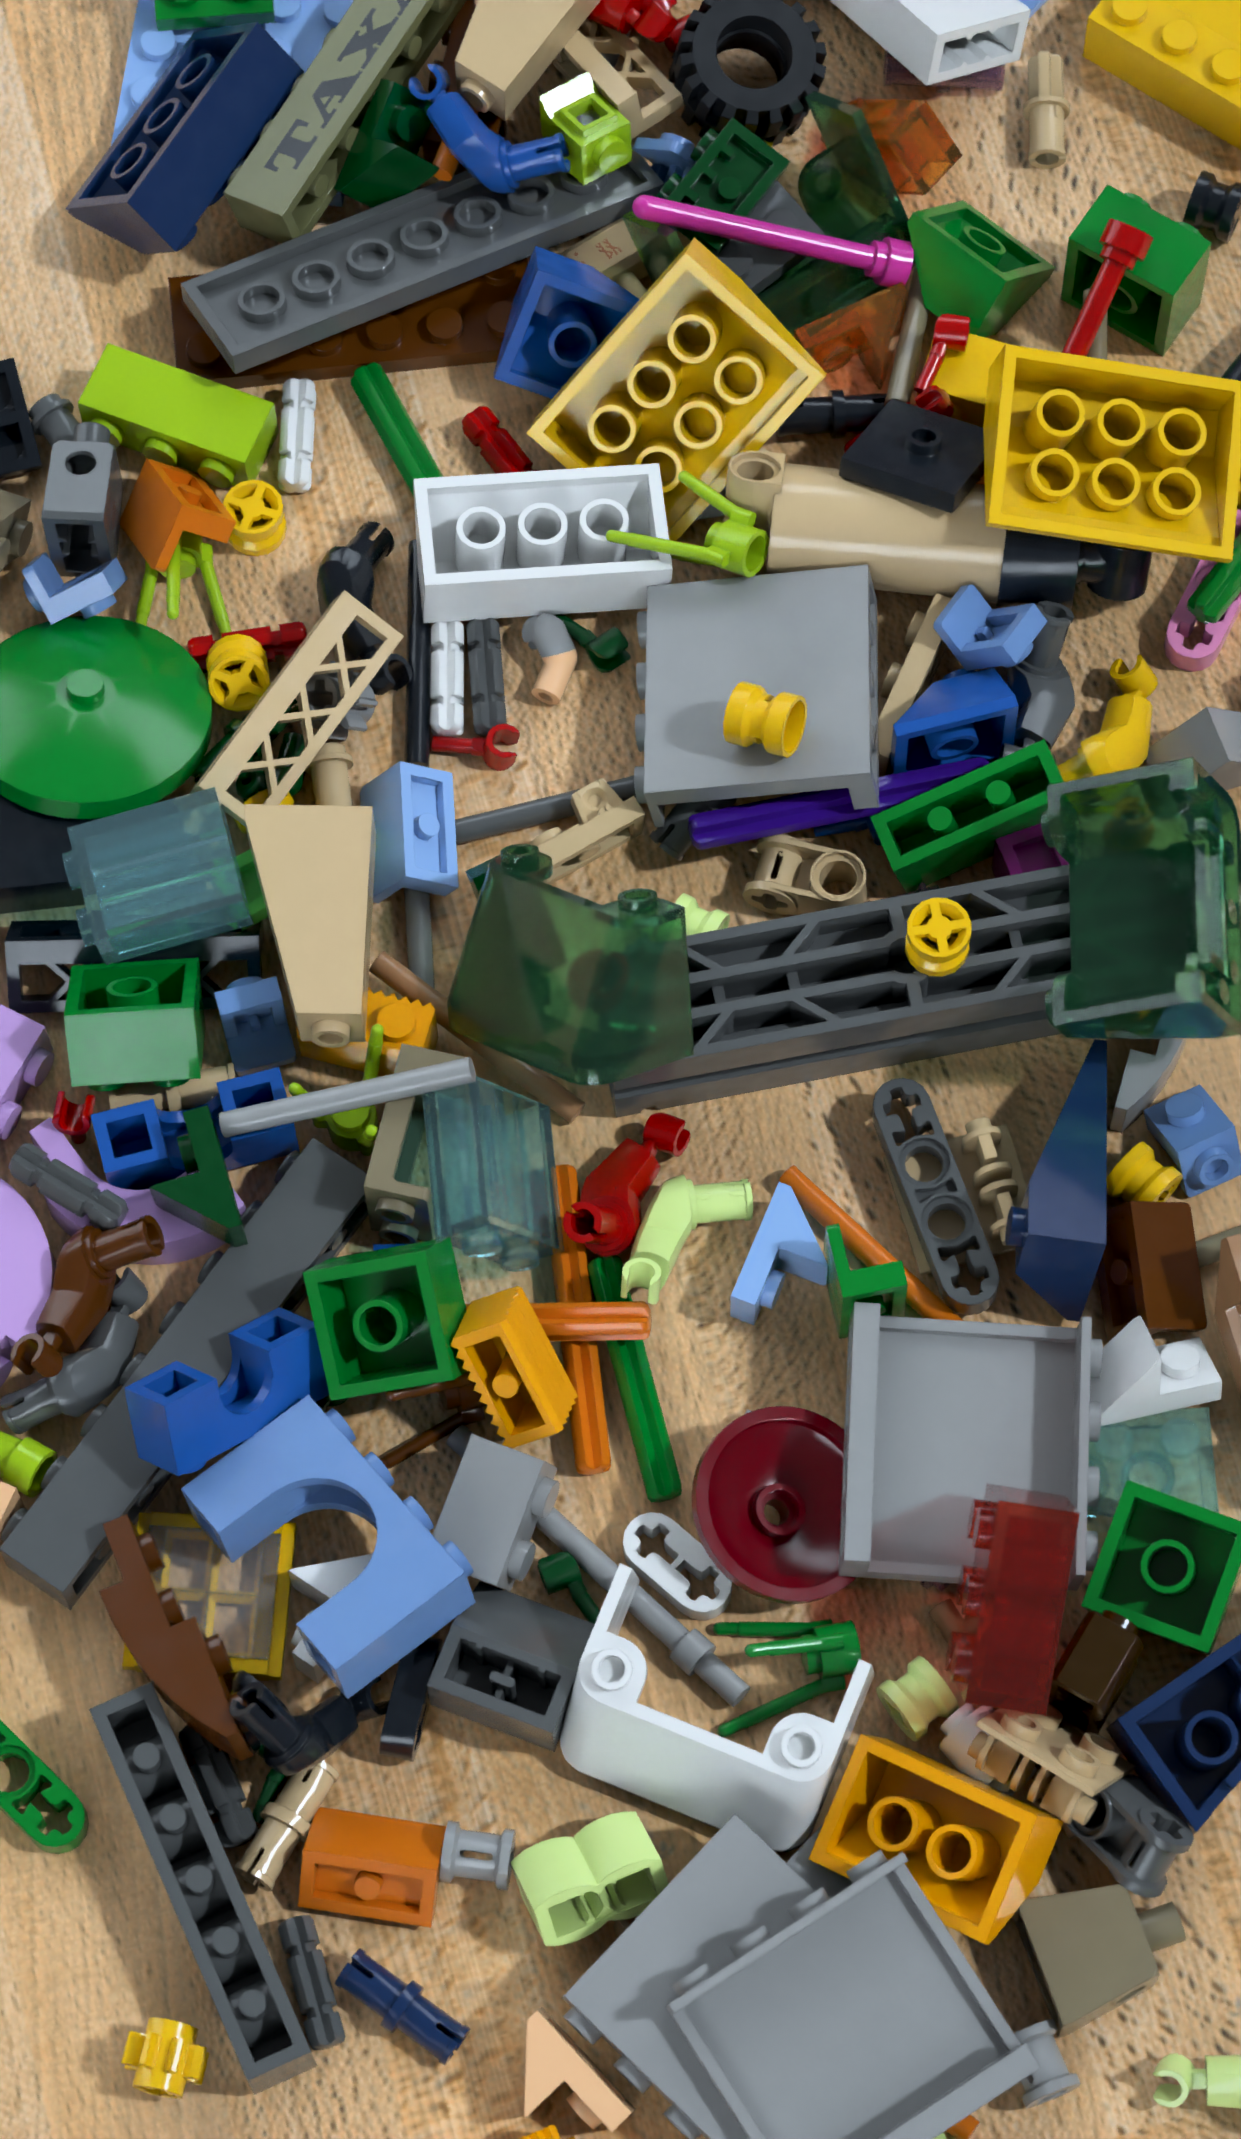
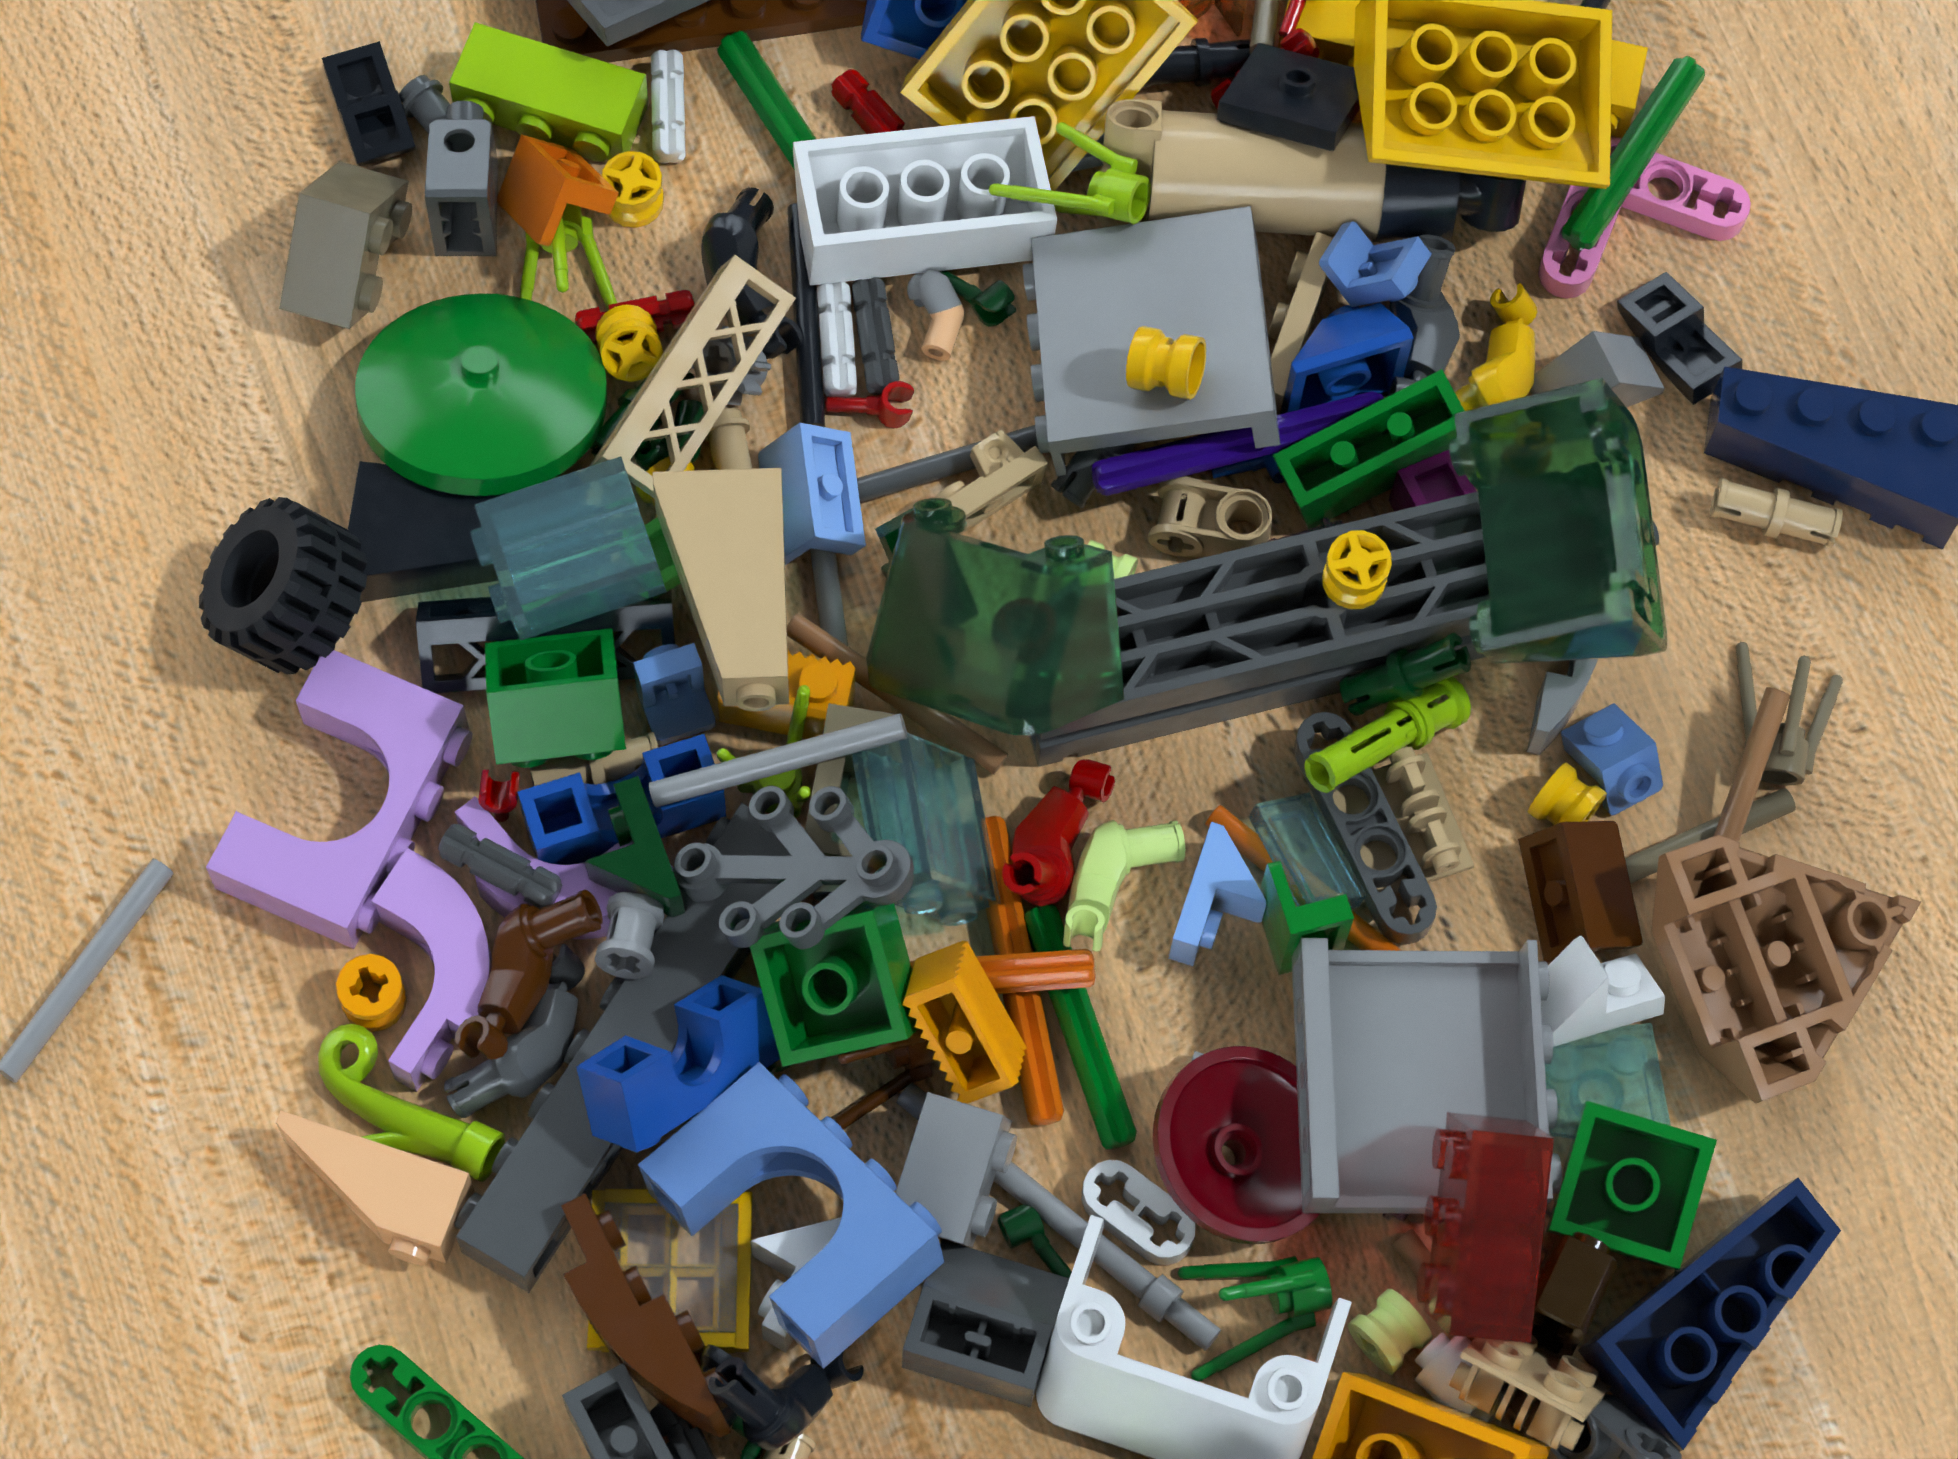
camera: 10 degrees left, 0 degrees up
medium blue bracket [22,552,128,625] -> none
black beam [379,1637,443,1762] -> none
dark blue wedge [1005,1039,1107,1322] -> none
none -> light grey bush [594,892,665,979]
none -> dark grey plant [673,786,914,949]
none -> clear light blue tile [1249,792,1366,909]
none -> lime pin [1304,677,1471,793]
none -> dark green pin [1340,633,1471,716]

